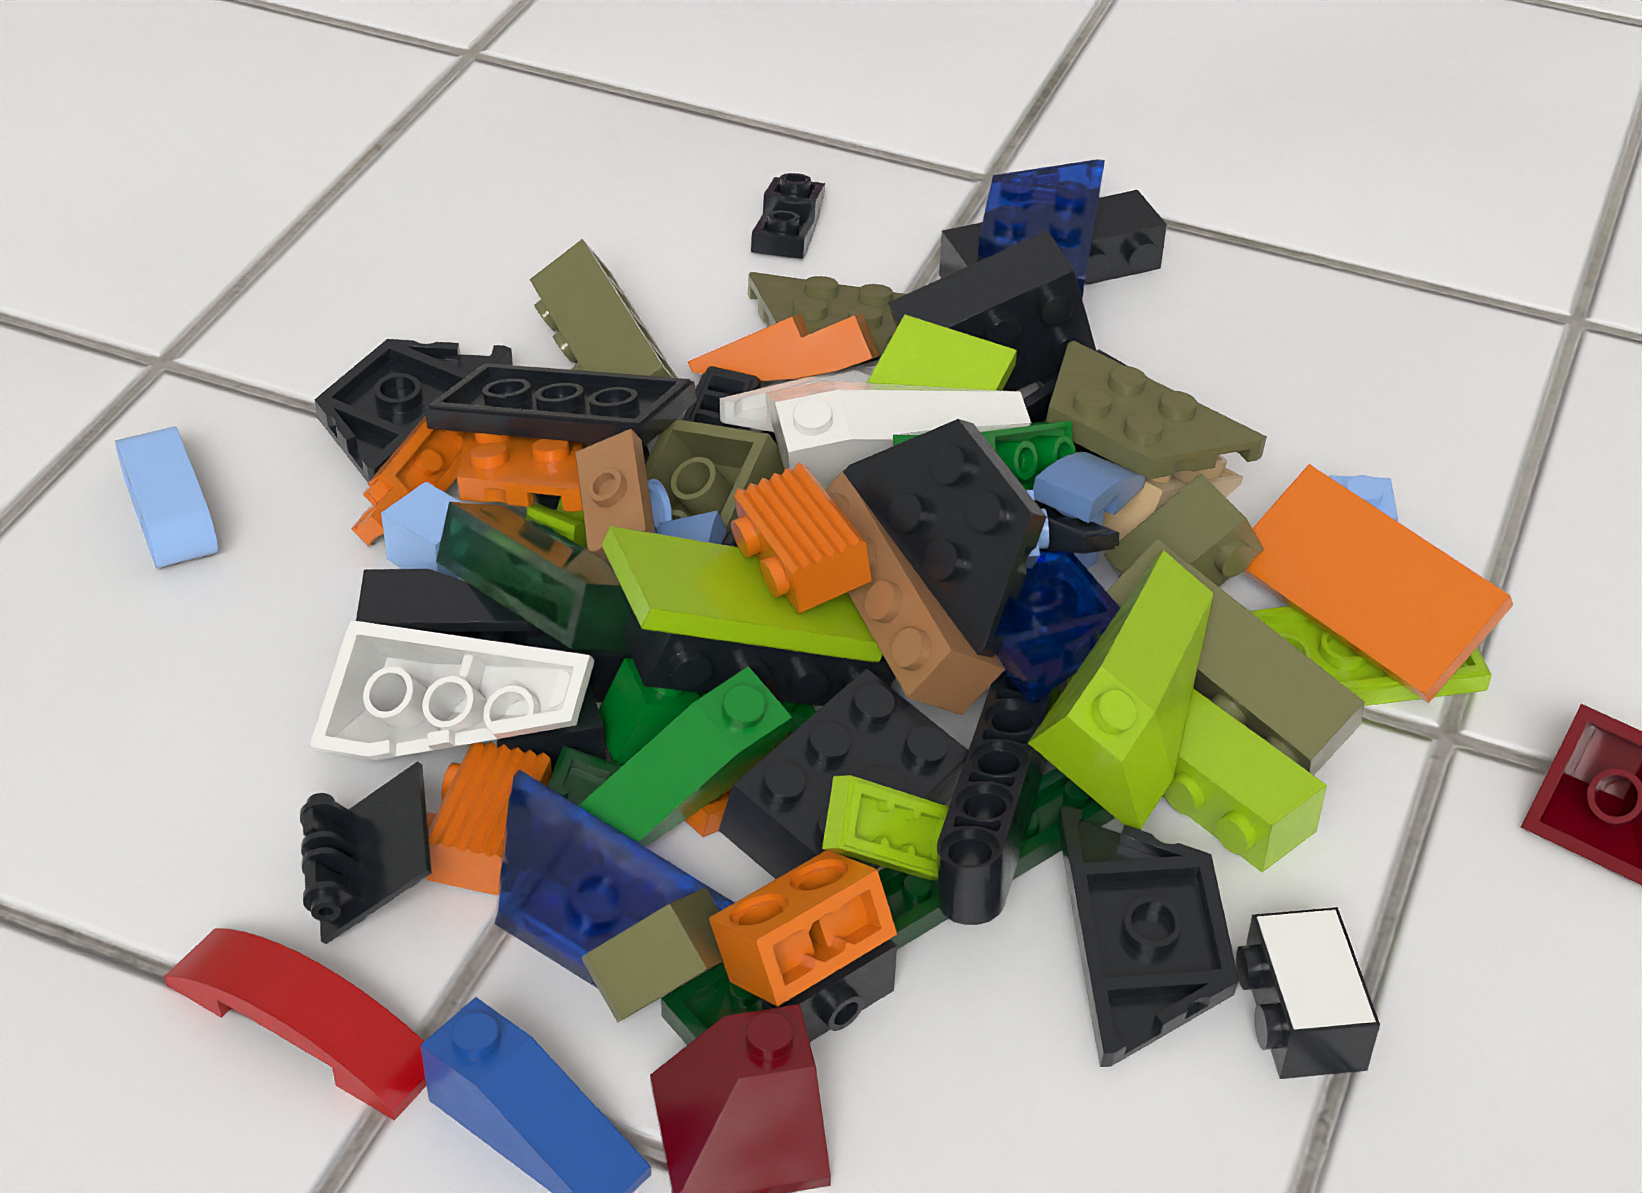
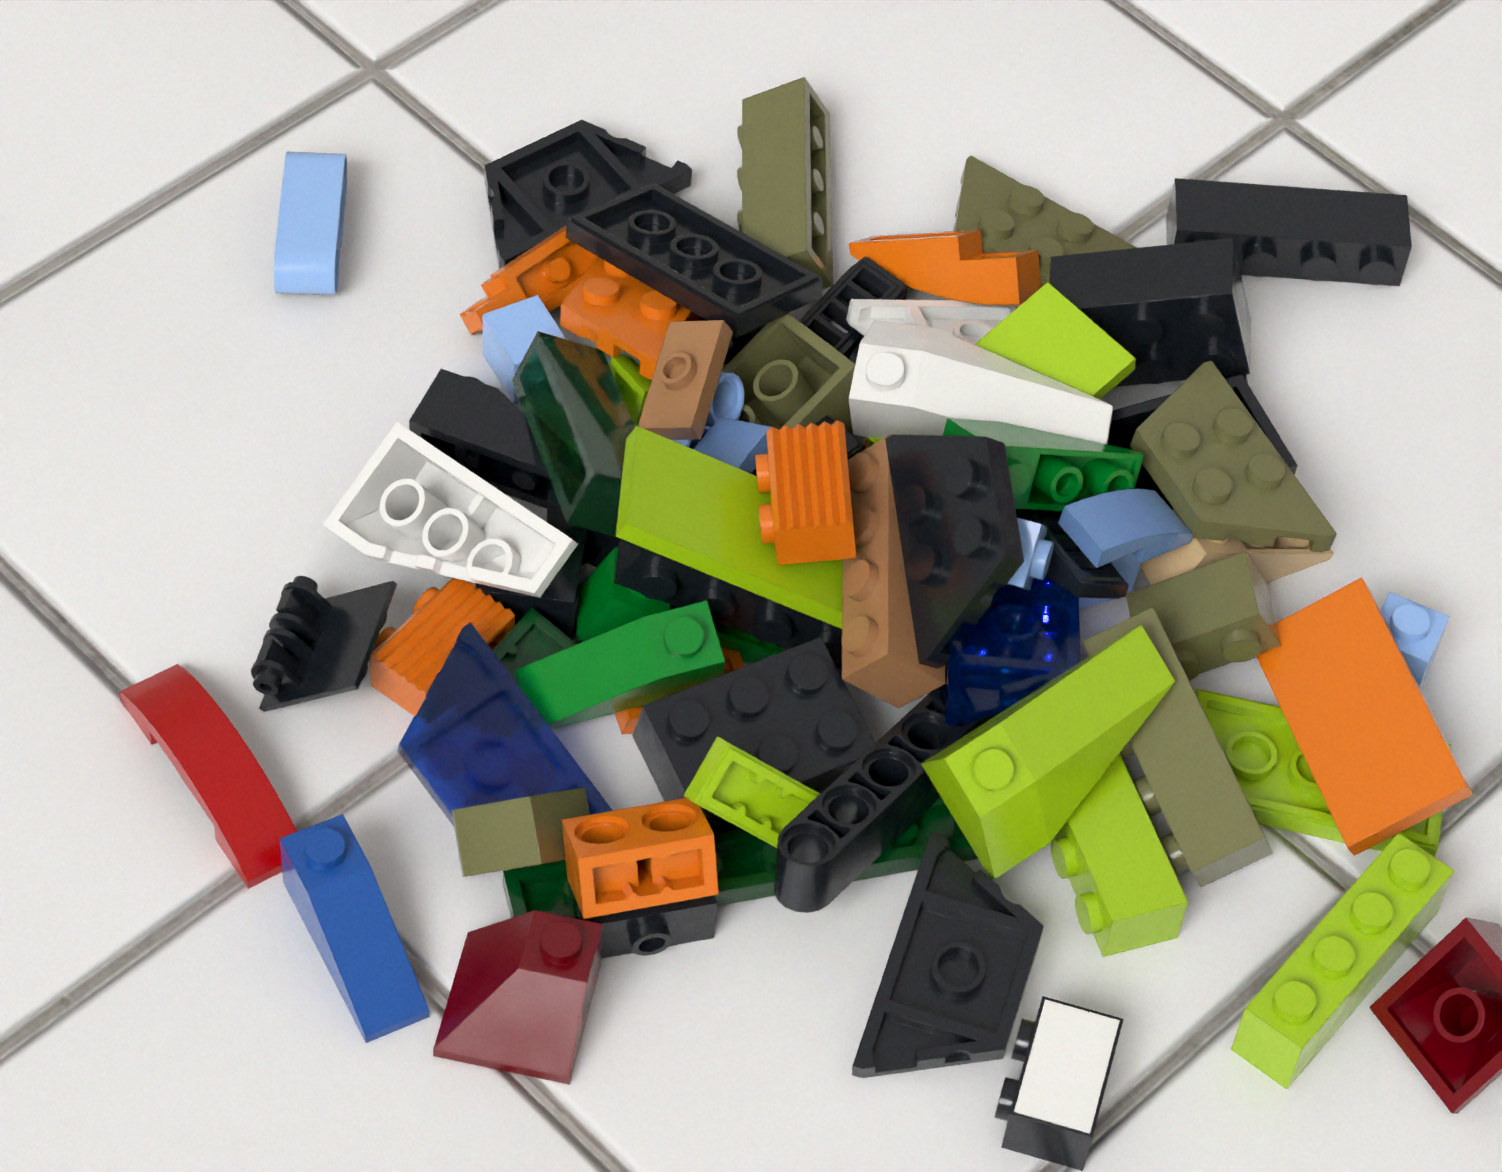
camera: 20 degrees right, 10 degrees up
black slope [751,173,825,259] -> none
clear blue wing [978,159,1105,297] -> none
none -> lime brick [1231,833,1454,1089]

